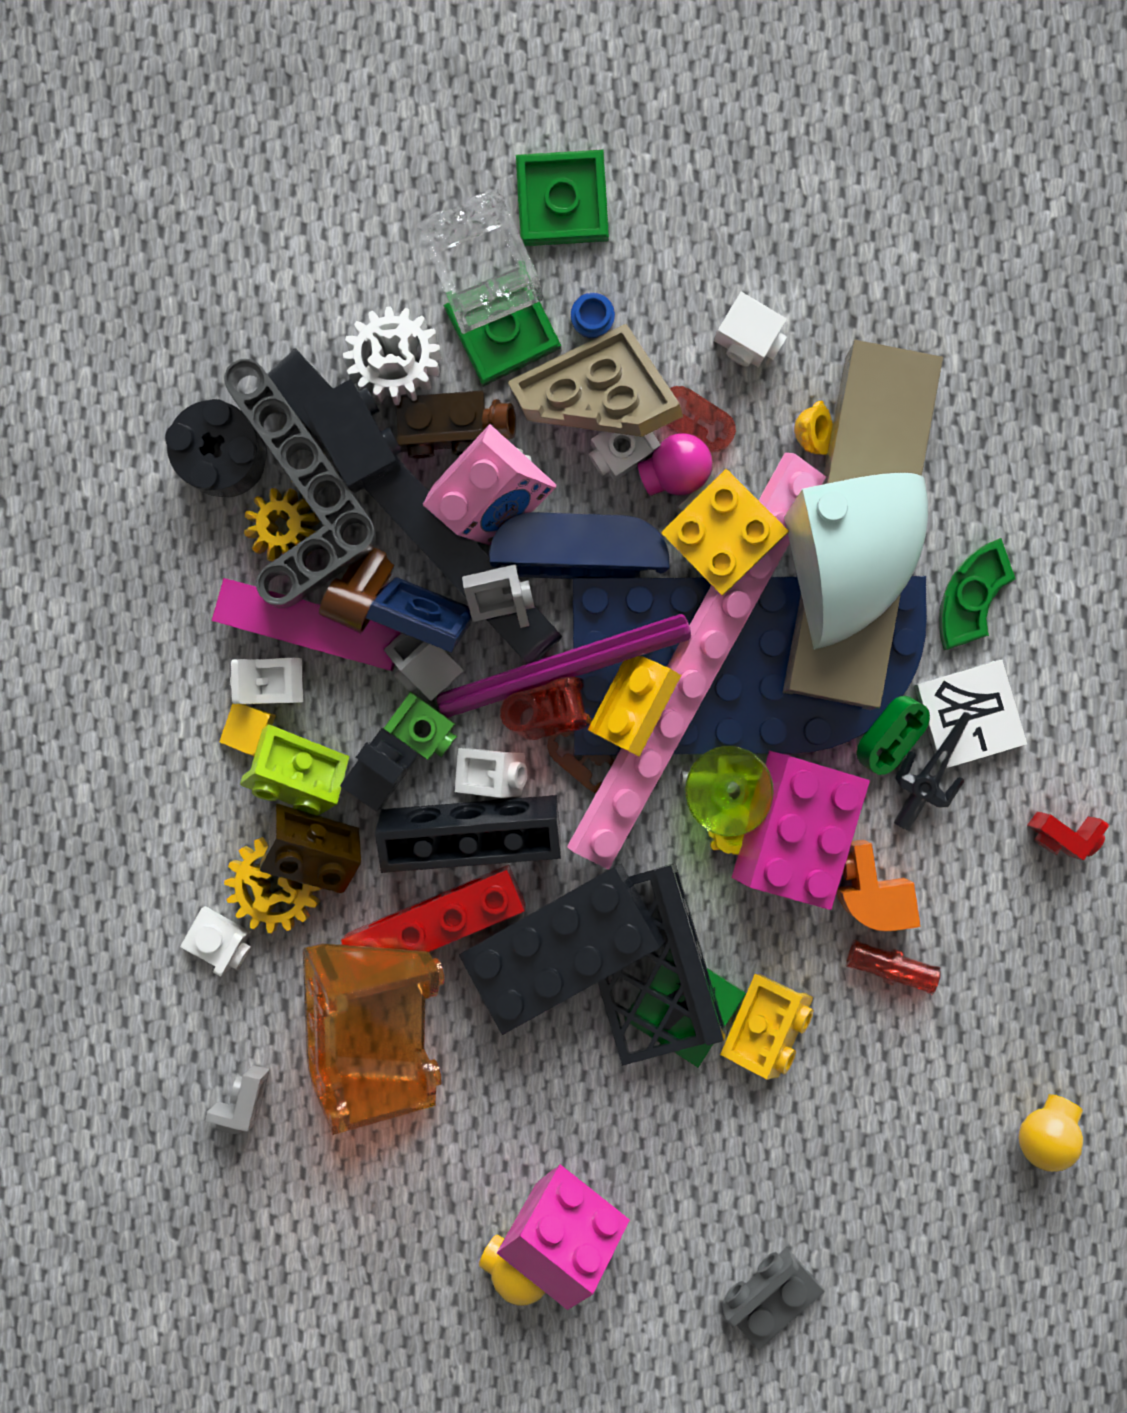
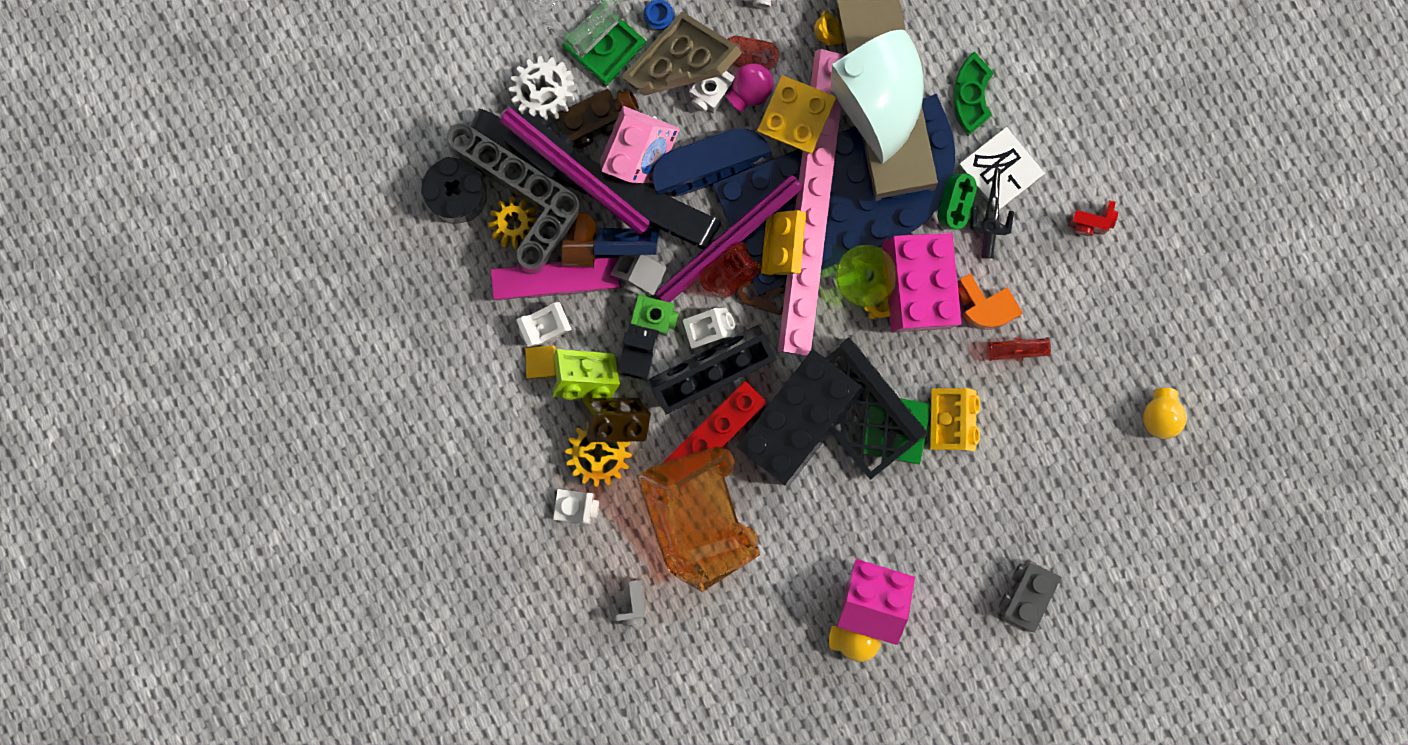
camera: 15 degrees left, 5 degrees down
light grey bracket [462,565,535,628] -> none
none -> magenta axle [499,108,650,234]

